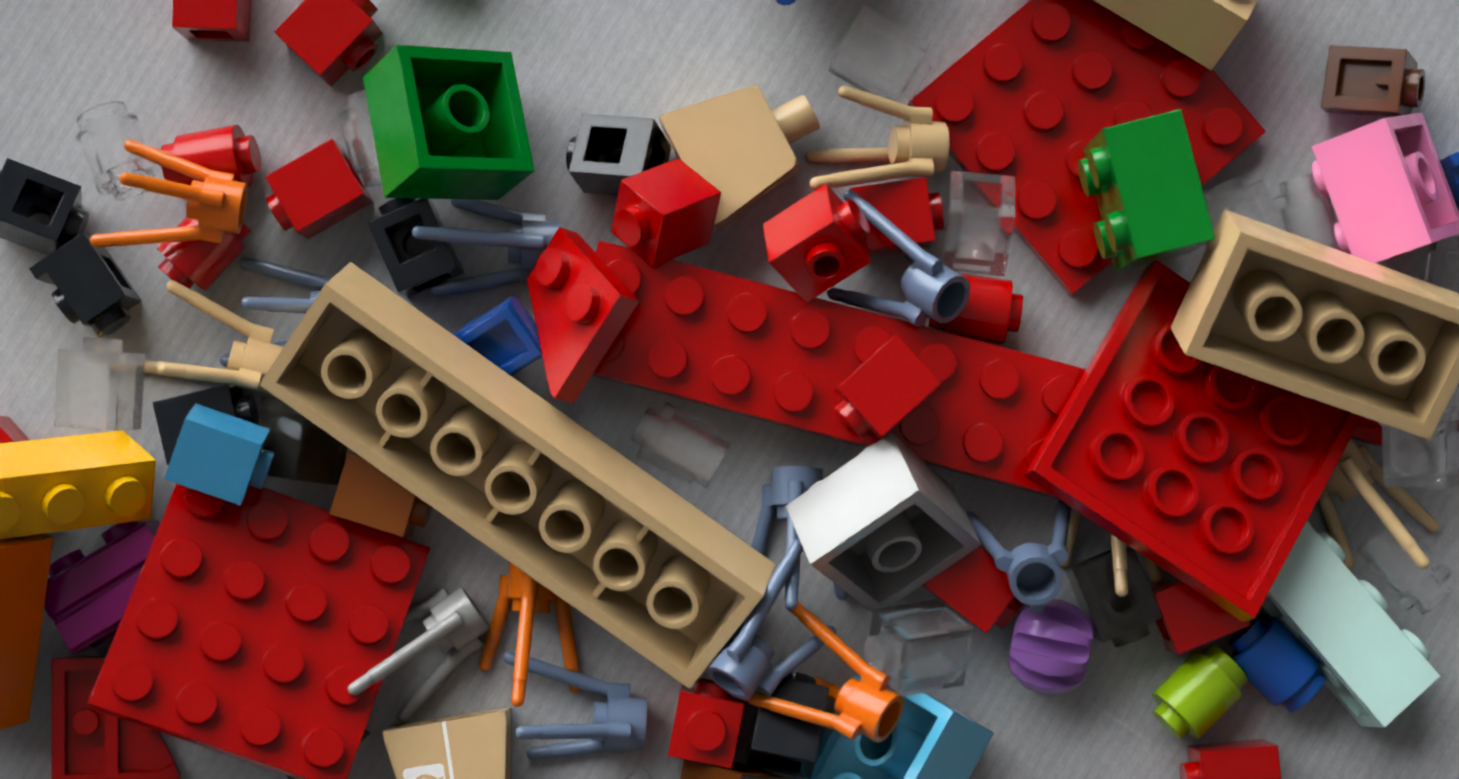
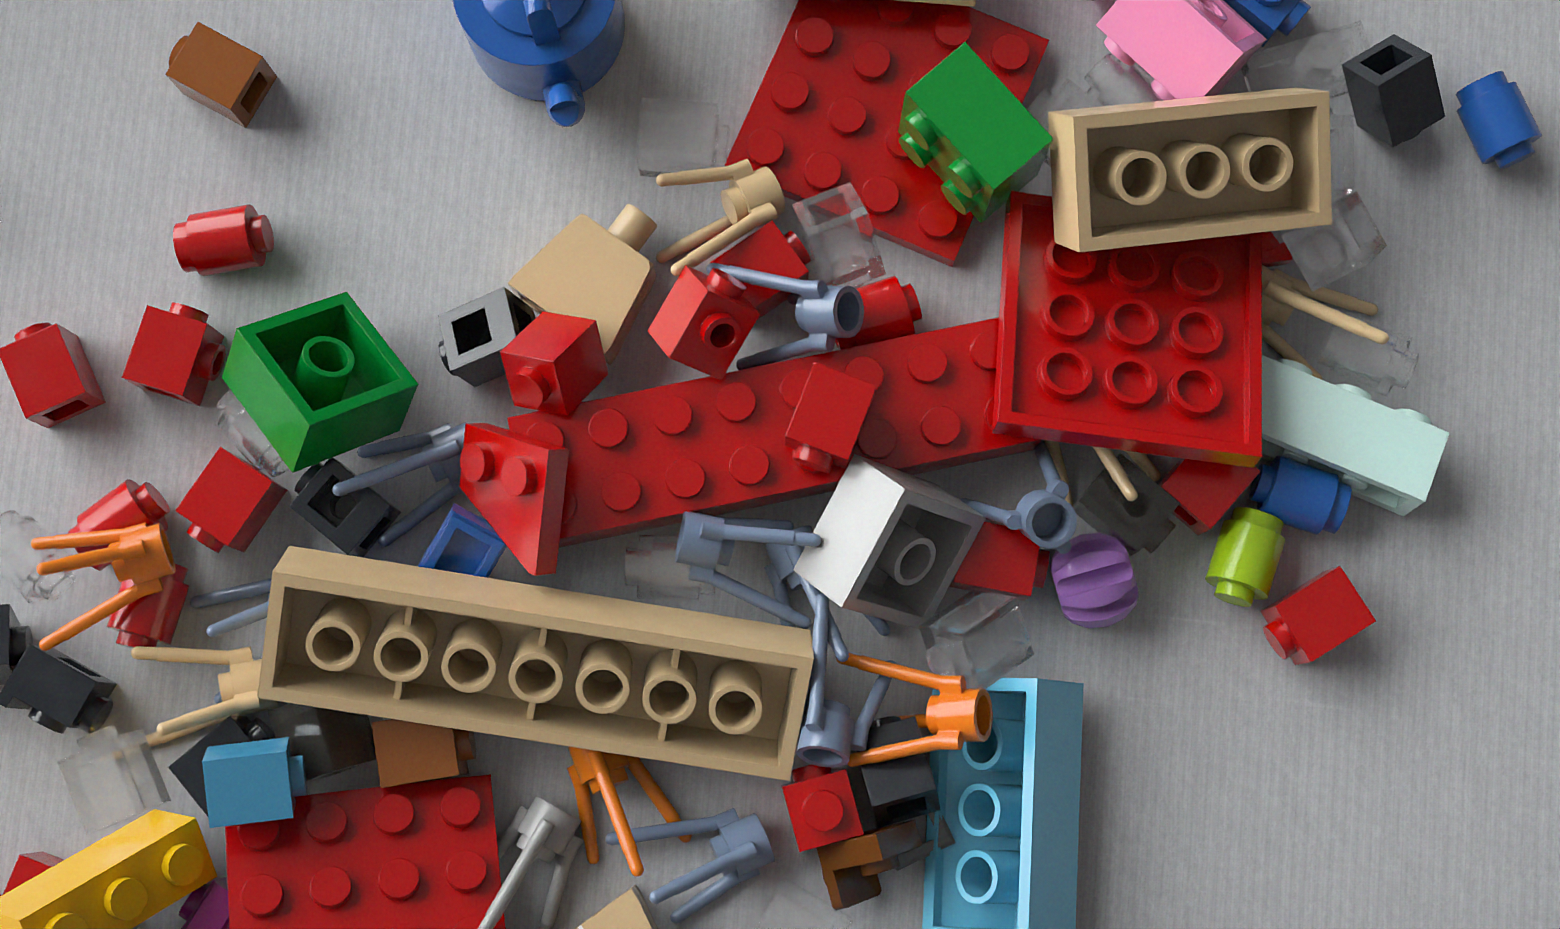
camera: 30 degrees left, 5 degrees down
none -> sand blue plant [675,511,821,629]

